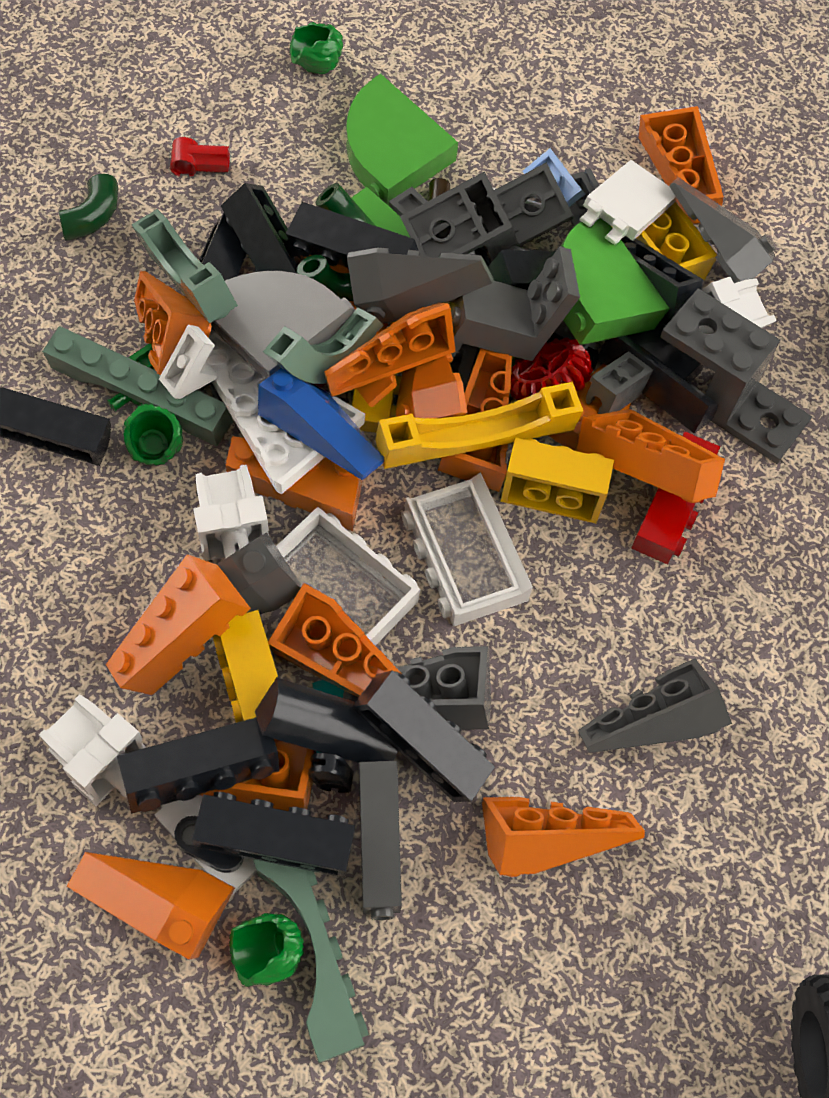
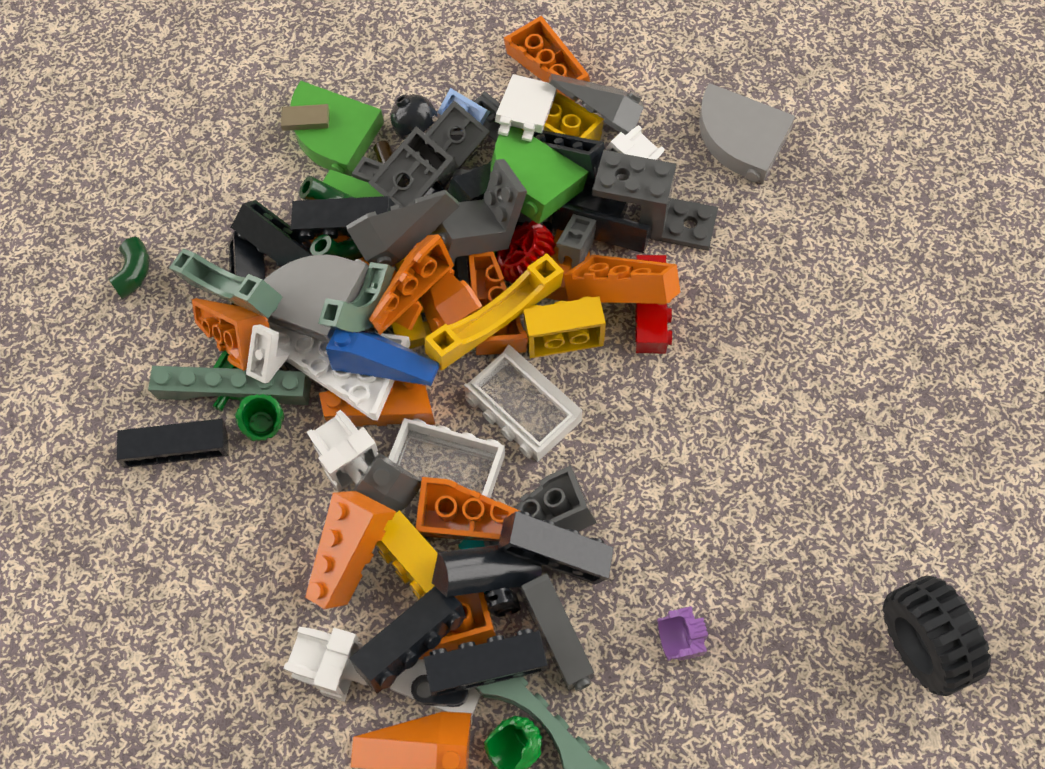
camera: 15 degrees left, 0 degrees up
red piece [170,137,230,176] -> none
green hair [289,22,343,74] -> none
orange wedge [482,797,645,877] -> none
dark grey wedge [578,658,732,753] -> none
none -> dark tan tile [281,104,330,131]
none -> black cylinder [390,94,438,140]
none -> medium lavender hair [657,606,708,661]

